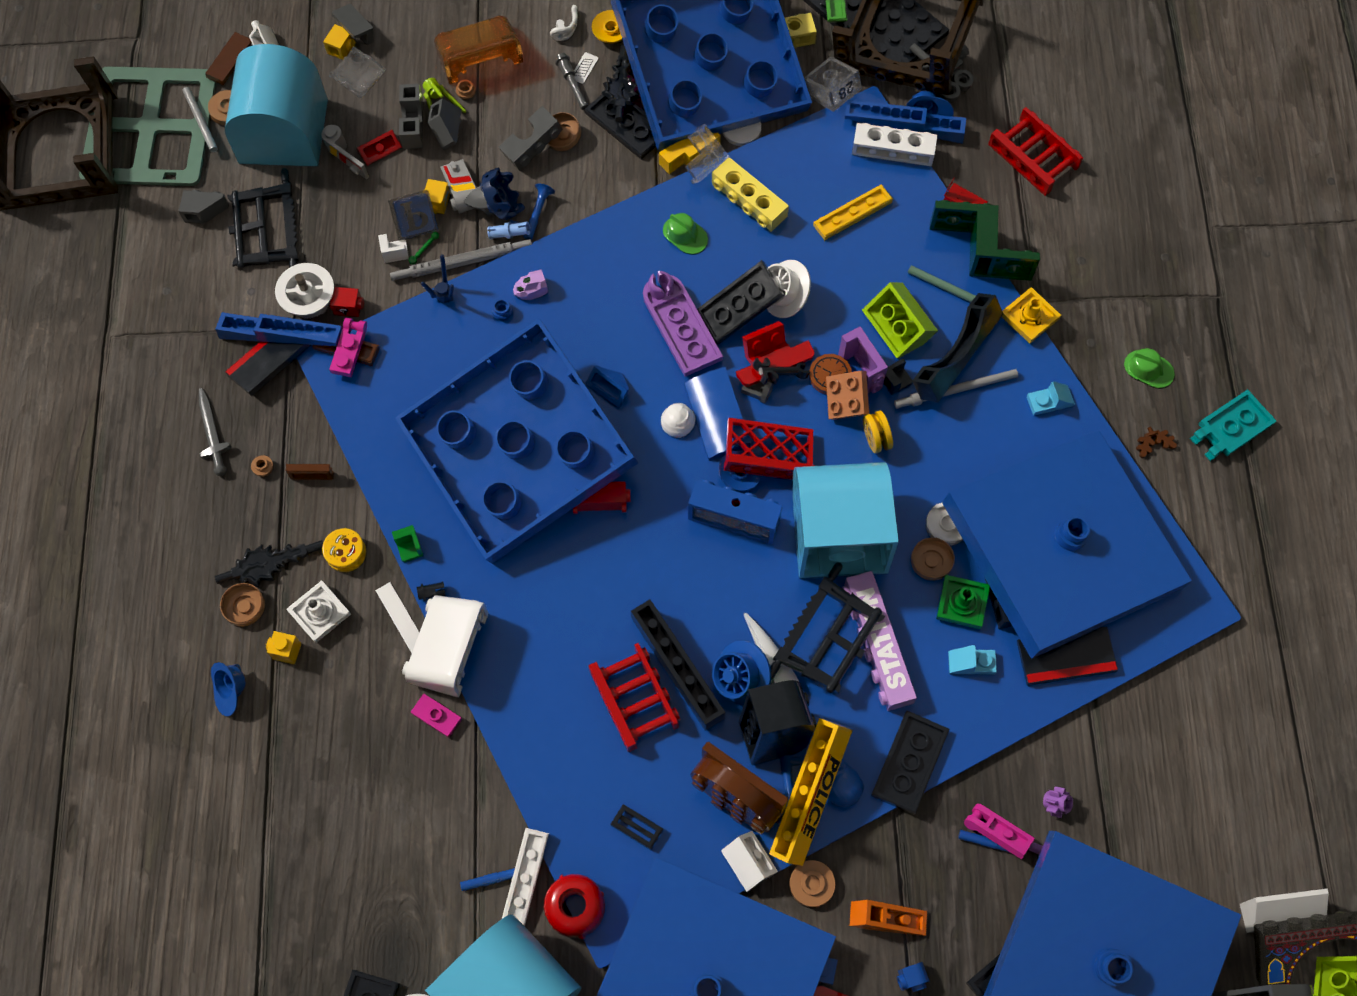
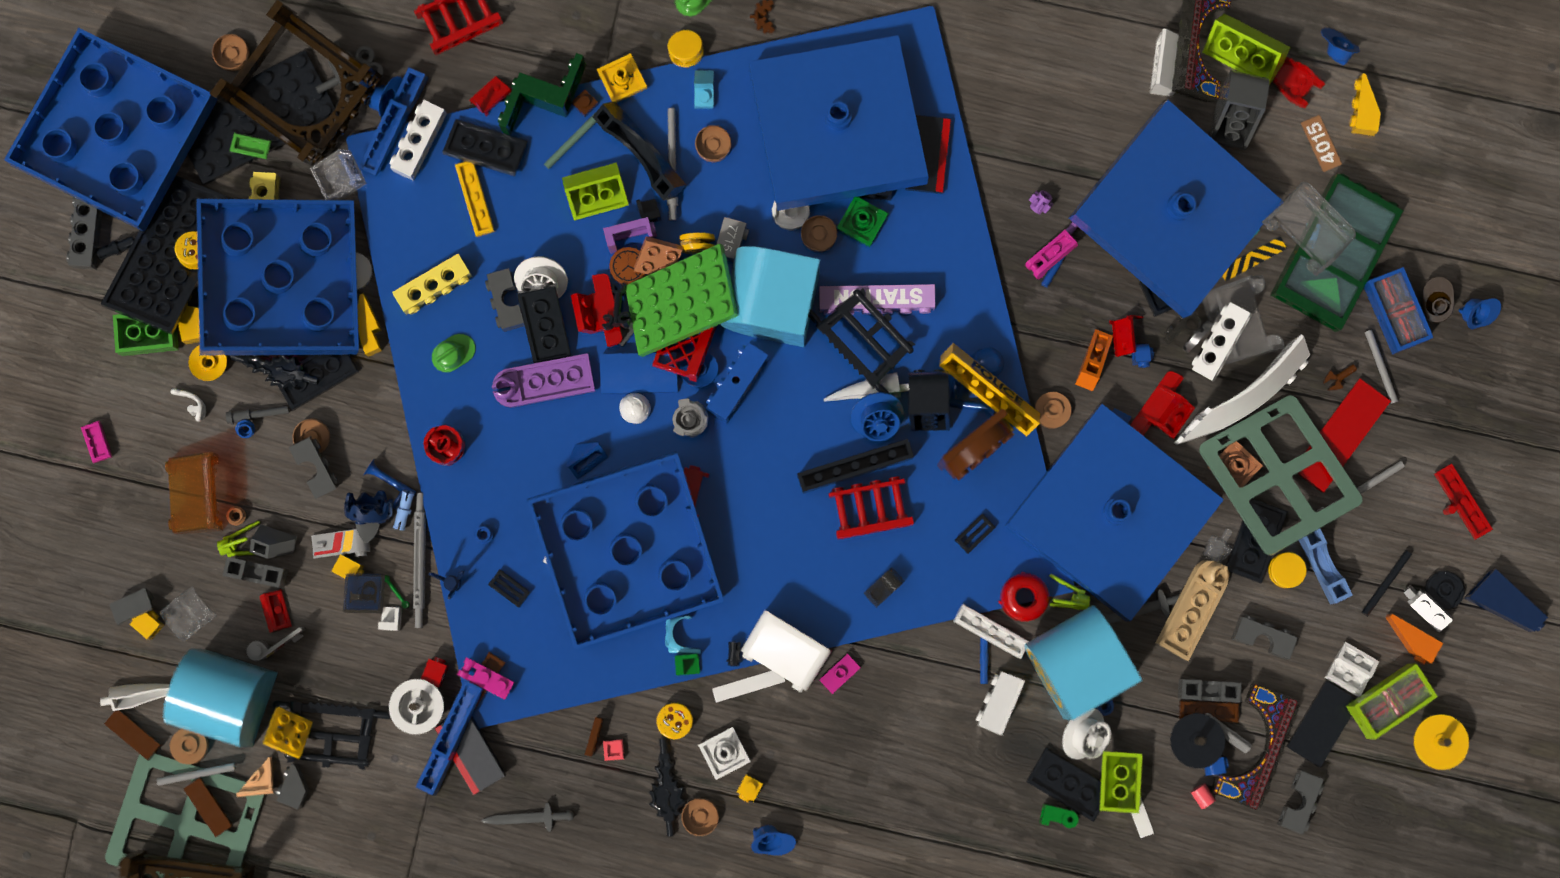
camera: 75 degrees left, 15 degrees up
medium nougat plate [251,455,273,477] -> none
lavender rock [513,270,548,300] -> none
white sticker [574,52,598,84] -> none
clear panel [685,124,730,184] -> none
white panel [721,831,778,892] -> none
black tile [871,710,950,815] -> none
medium azure slope [948,645,997,674] -> none
none -> reddish brown tile [183,777,233,838]
none -> blue plate [235,419,255,438]
none -> light nougat tile [236,757,274,797]
none -> yellow plate [263,707,313,759]
none -> red brick [424,425,465,466]
none -> black tile [443,119,528,176]
none -> dark grey arch [485,268,525,332]
none -> black tile [488,569,531,608]
none -> reddish brown plate [571,89,598,117]
none -> coral tile [603,739,624,761]
none -> bright green plate [625,244,739,357]
none -> medium azure helmet [665,616,701,654]
none -> yellow head [668,30,704,67]
none -> light grey helmet [672,399,709,437]
none -> medium nougat piece [695,125,731,162]
none -> light grey brick [716,217,749,262]
none -> clear smoke plate [863,567,905,608]
none -> white slope [976,672,1025,735]
none -> lime plant [1049,574,1090,610]
none -> red piece [1109,315,1144,357]

